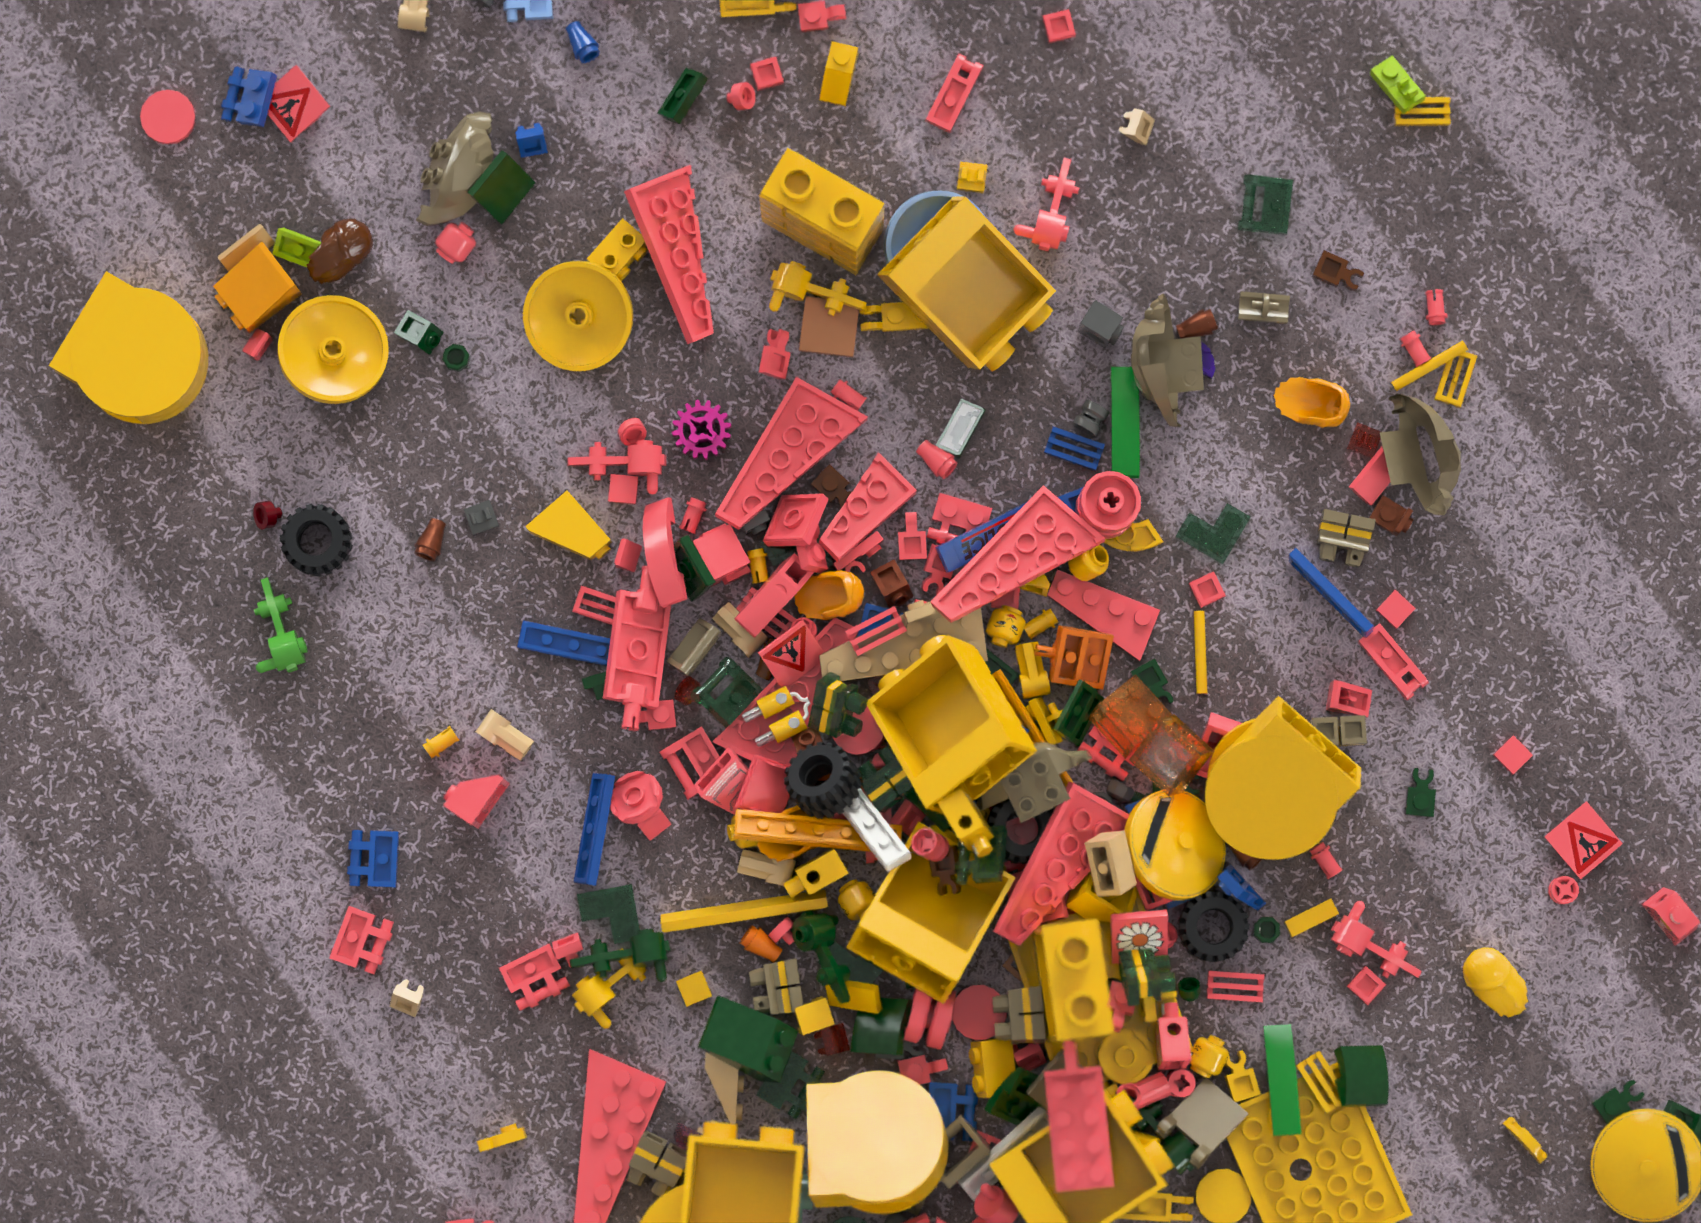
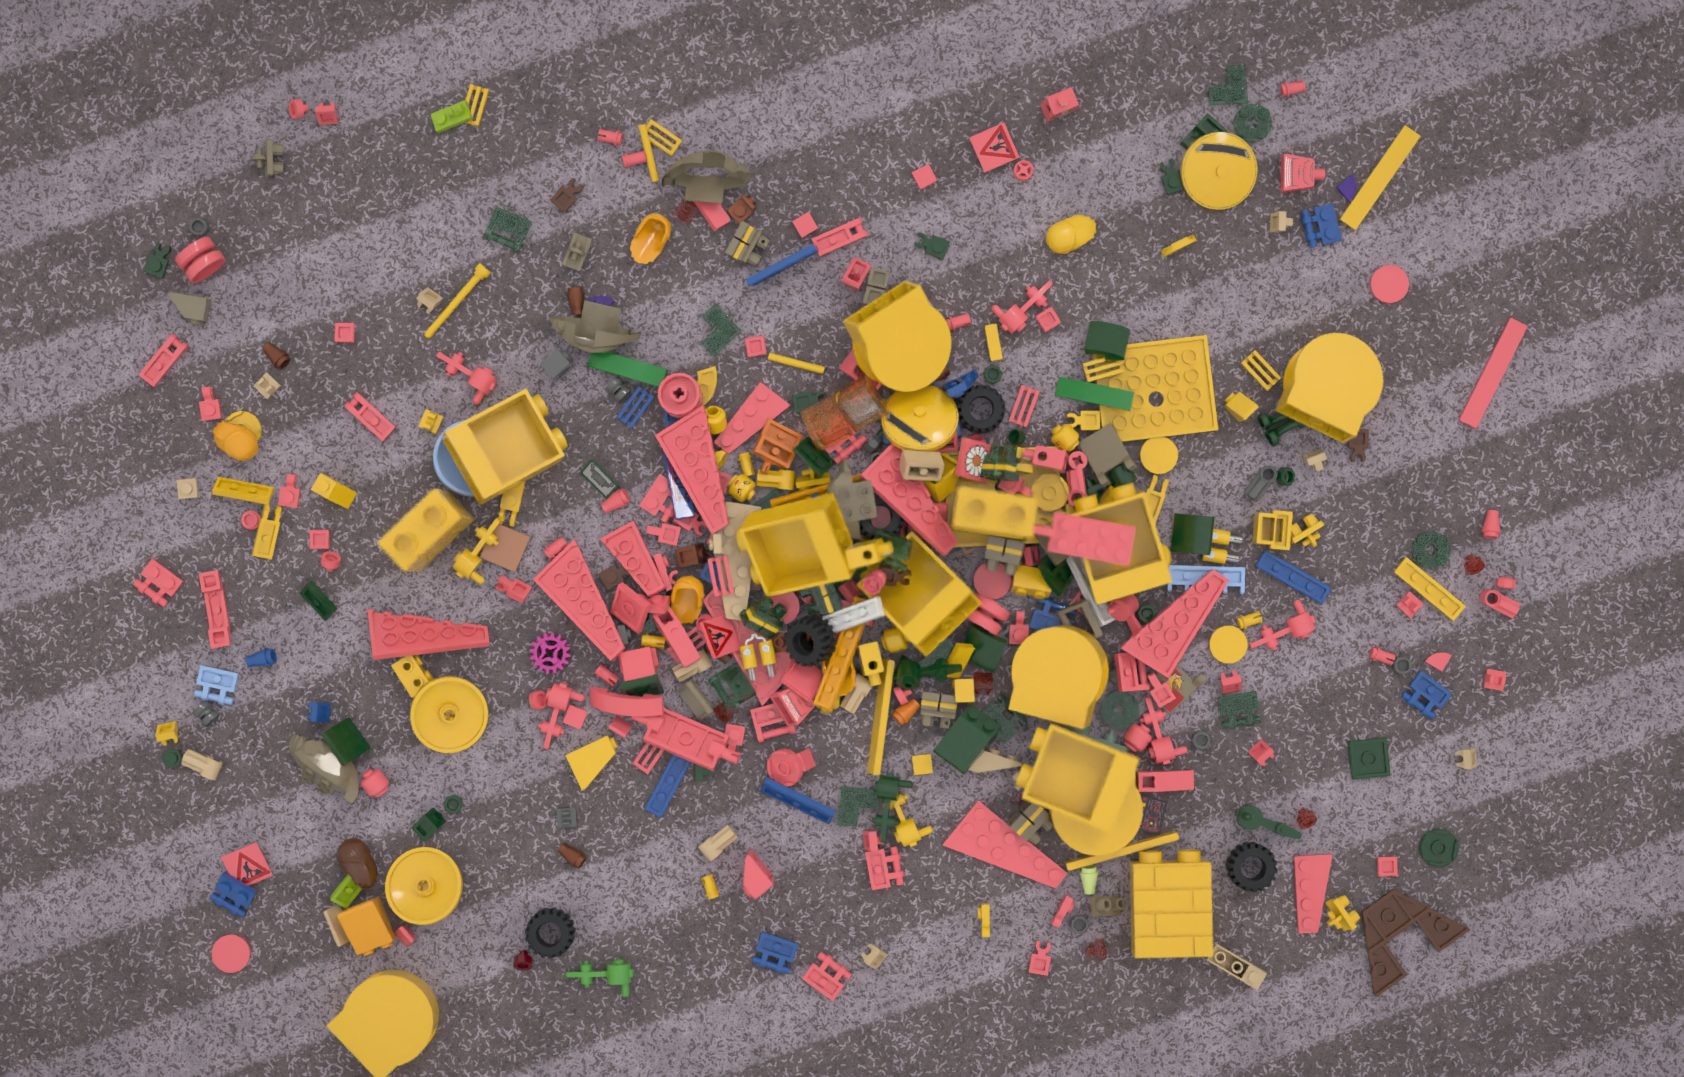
camera: 70 degrees left, 5 degrees up
none -> yellow piece [424,263,491,338]

